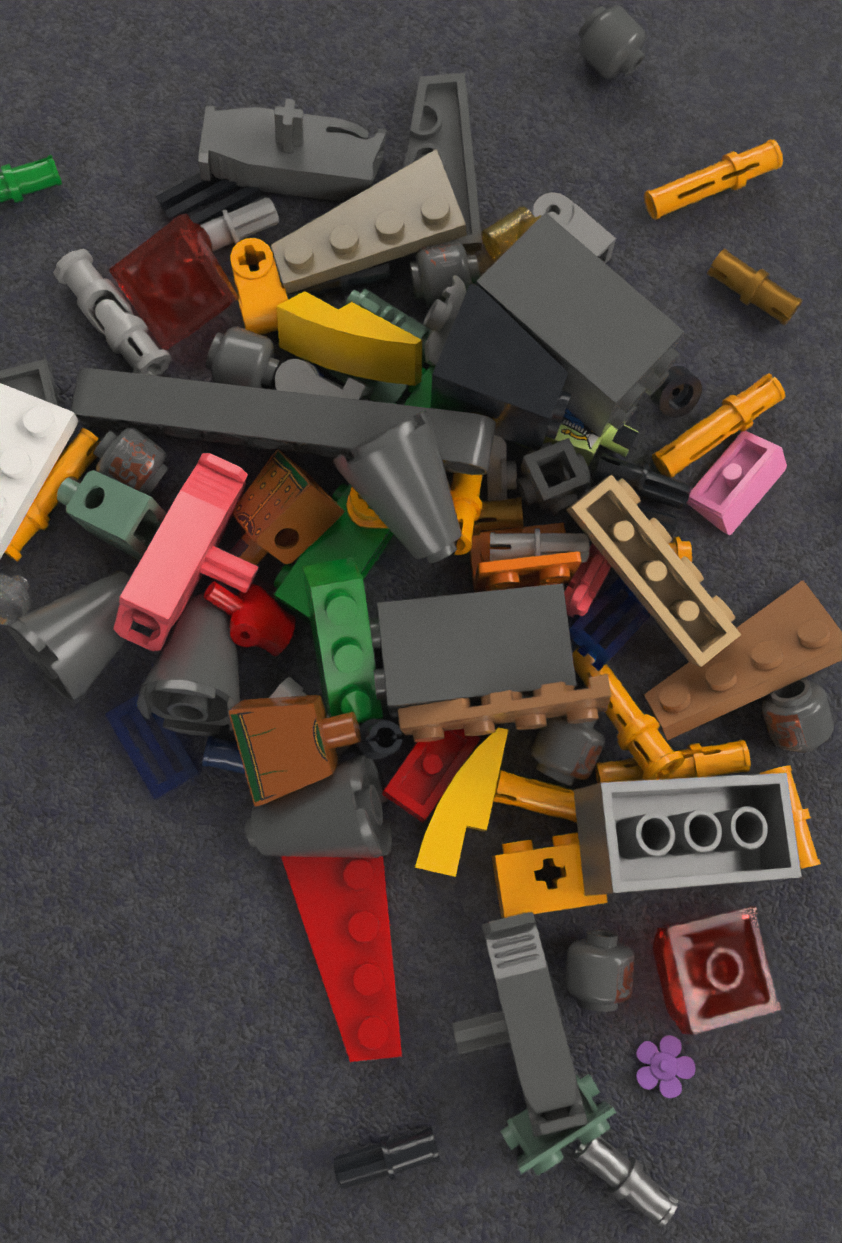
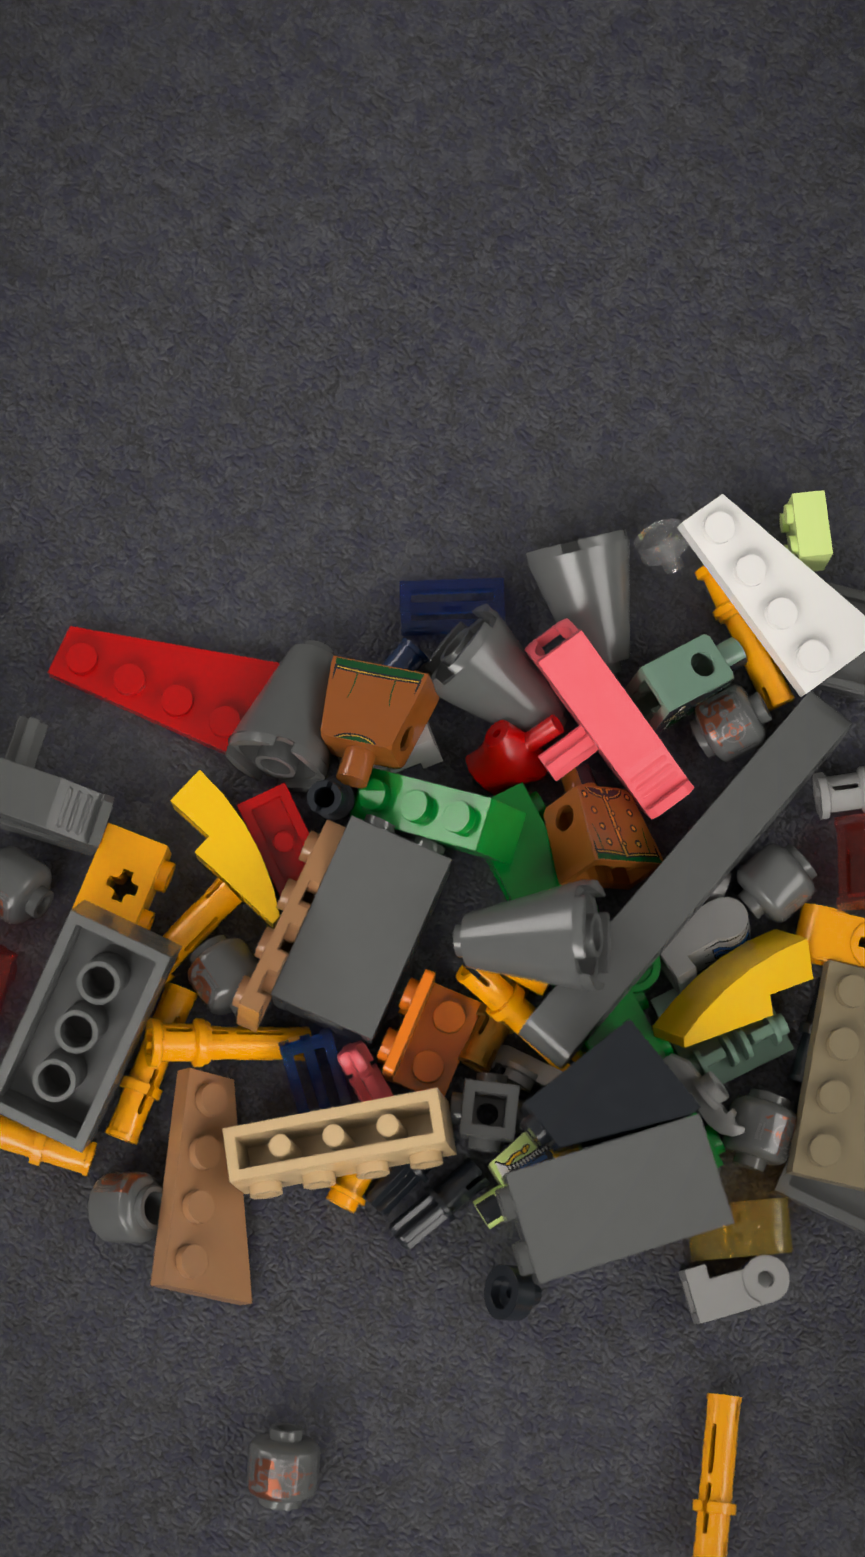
camera: 120 degrees right, 0 degrees up
light grey axle [490,528,589,563] -> none
light orange pin [652,374,785,478] -> none
bright pink slope [687,431,787,535] -> none
pearl gold pin [707,248,803,326] -> none

